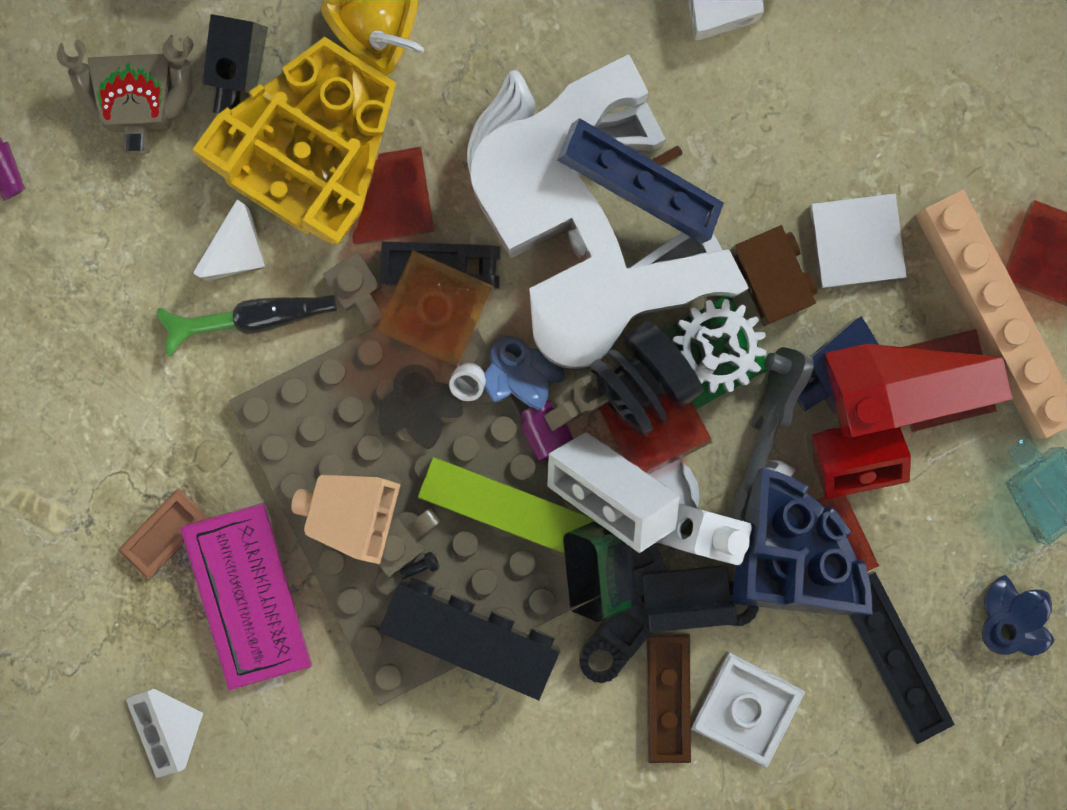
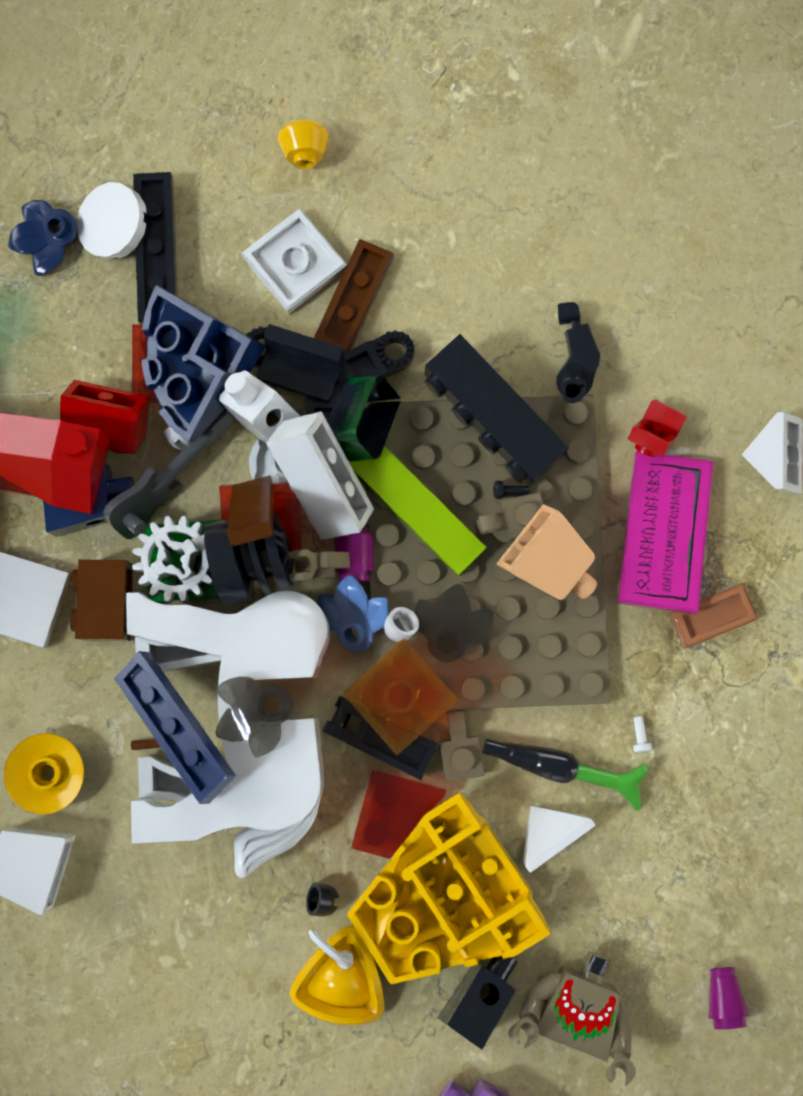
camera: 160 degrees left, 5 degrees down
none -> yellow dish [4,733,85,814]
none -> white tile [77,182,147,260]
none -> clear smoke plate [215,676,293,758]
none -> reddish brown tile [227,475,275,546]
none -> black hinge [306,883,339,917]
none -> black arm [556,302,600,403]
none -> red bracket [627,399,687,457]
none -> white piece [633,716,652,753]

